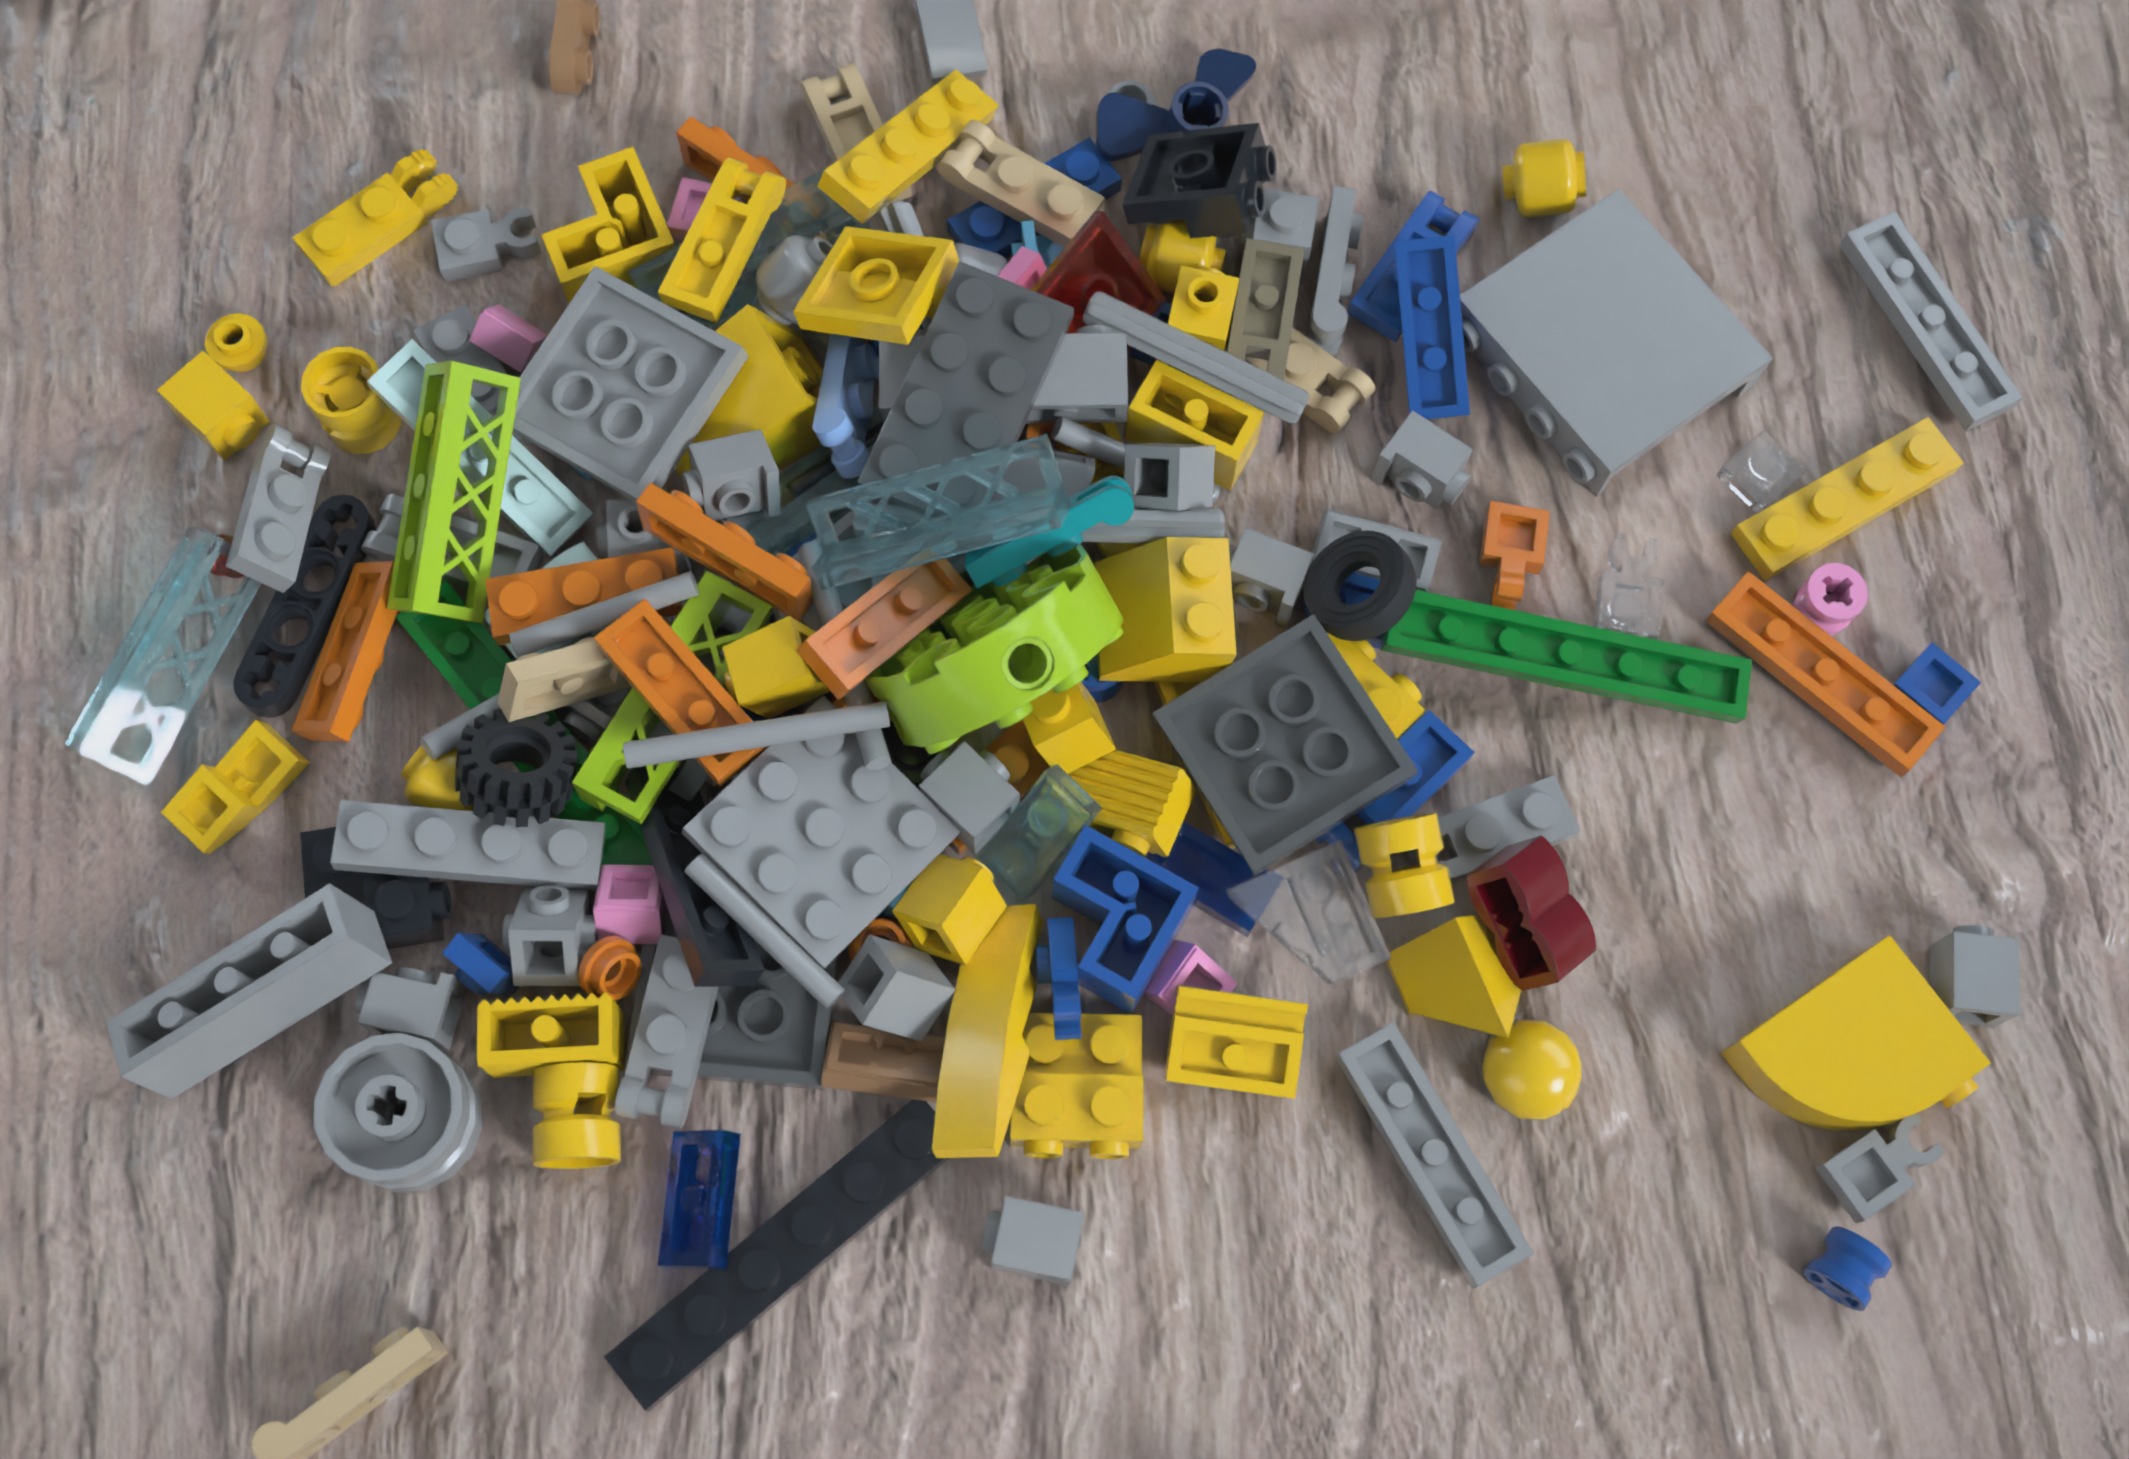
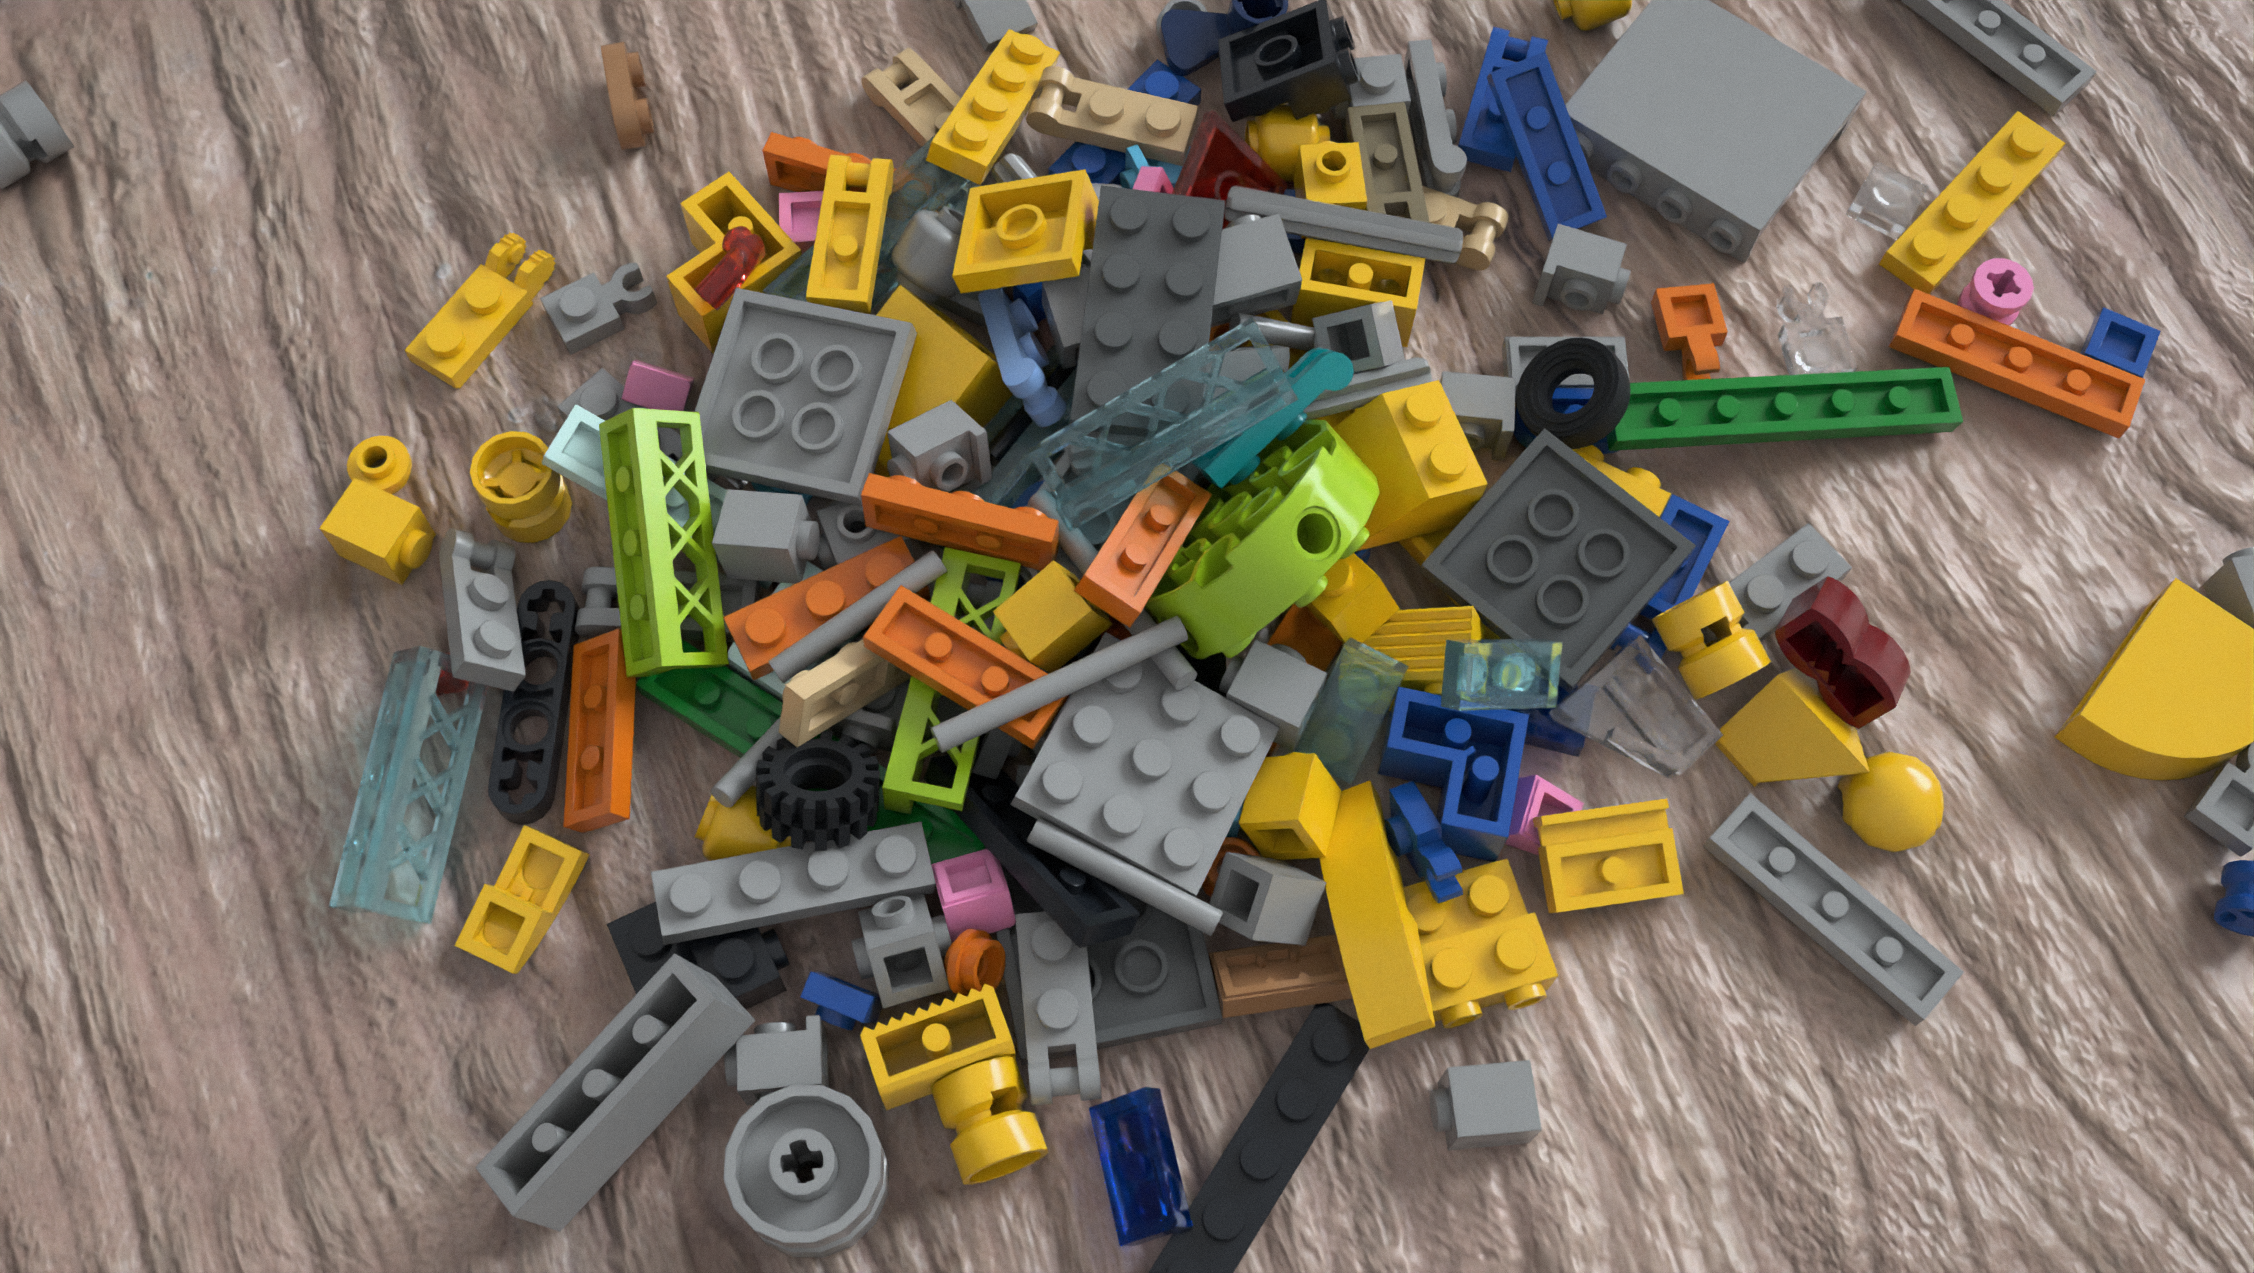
camera: 15 degrees left, 5 degrees down
none -> clear red arm [694,226,765,311]
none -> light grey brick [712,489,820,584]
none -> clear light blue plate [1441,639,1562,711]

